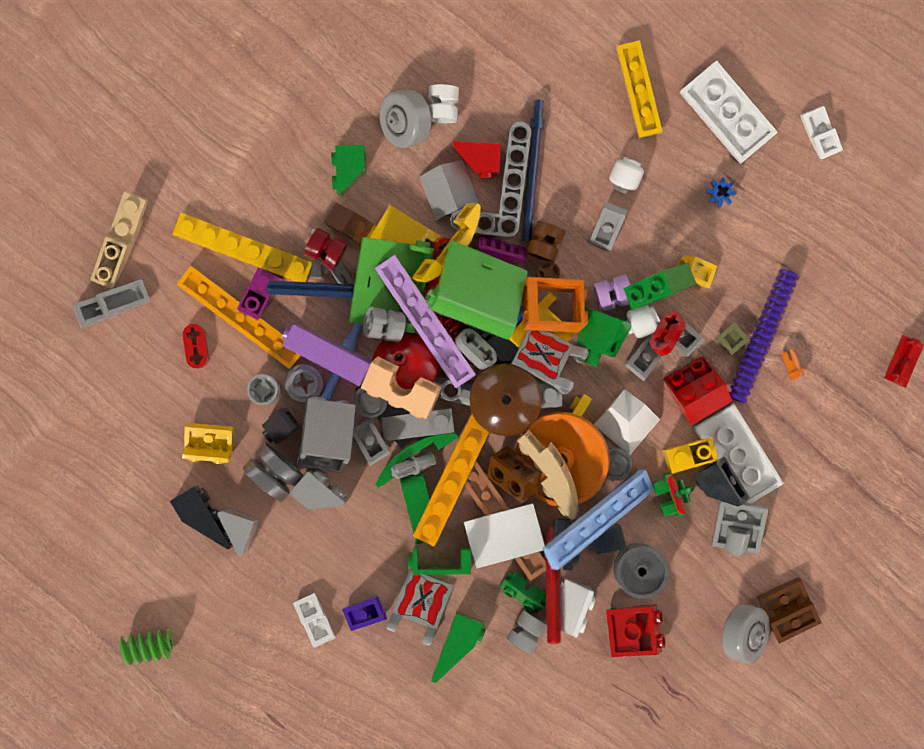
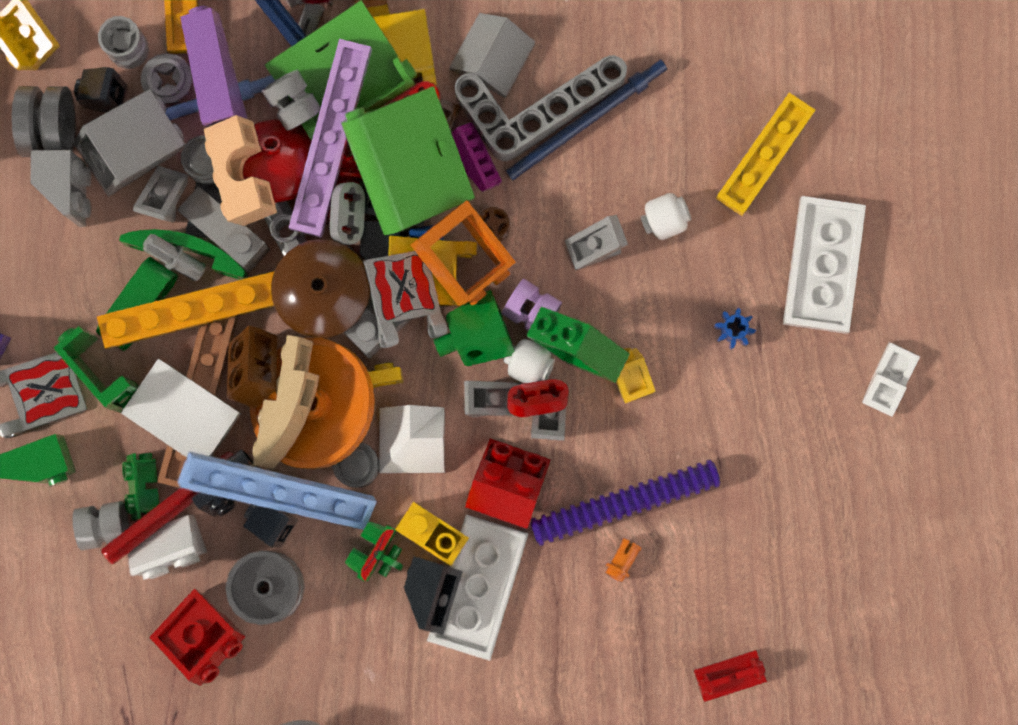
camera: 50 degrees right, 5 degrees down
yellow slope [412,203,481,282] -> none
red slope [453,141,501,179] -> none
reddish brown wheel [526,221,566,262] -> none
light grey plate [711,501,768,555] -> none
olive plate [716,322,750,355] -> none

